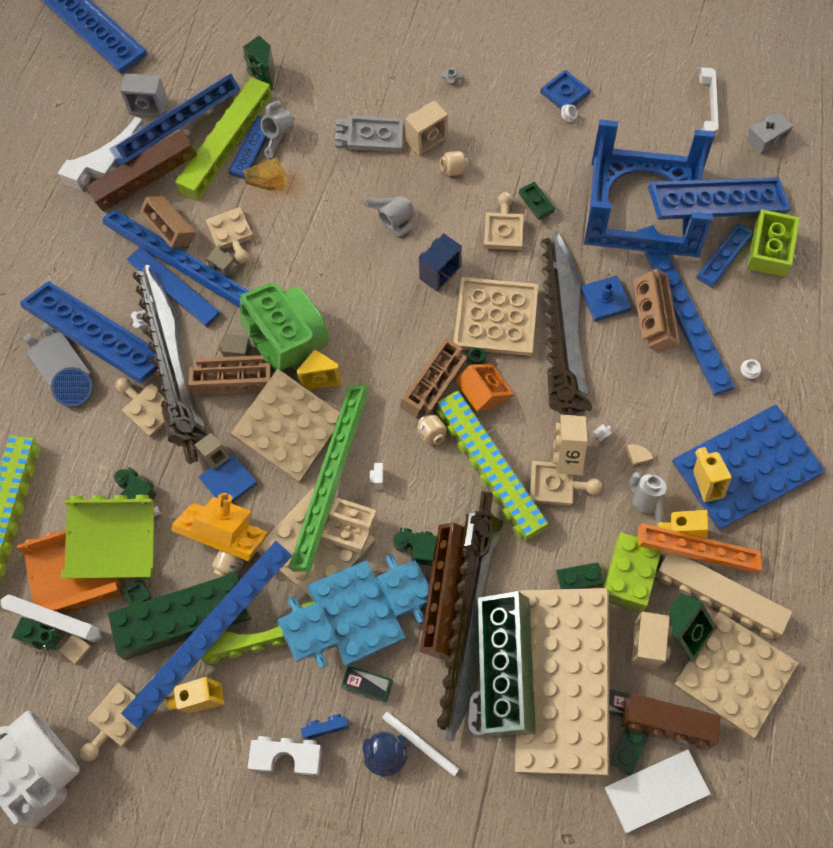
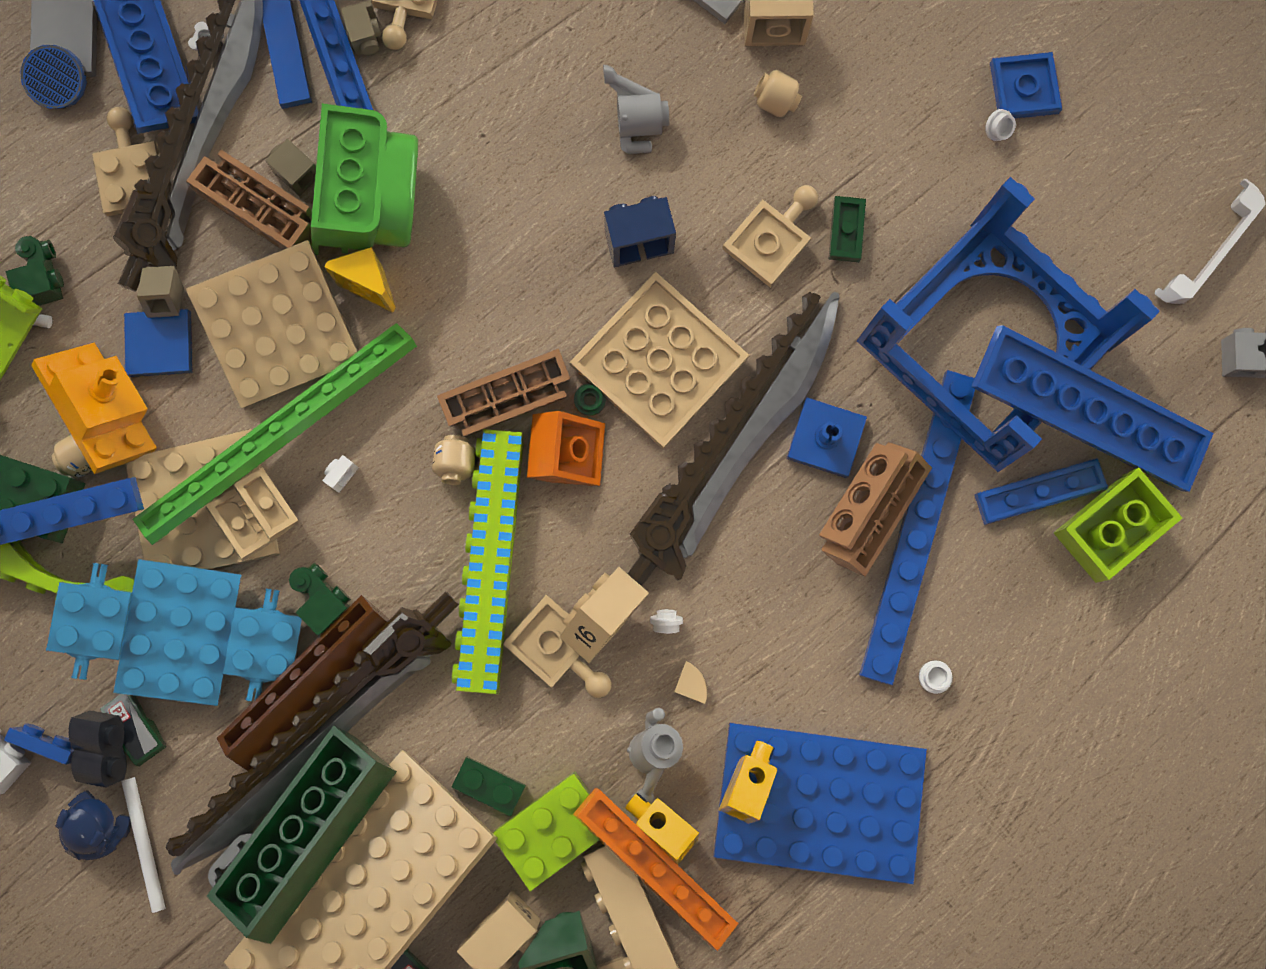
camera: 30 degrees right, 15 degrees up
none -> black brick [69,711,127,788]

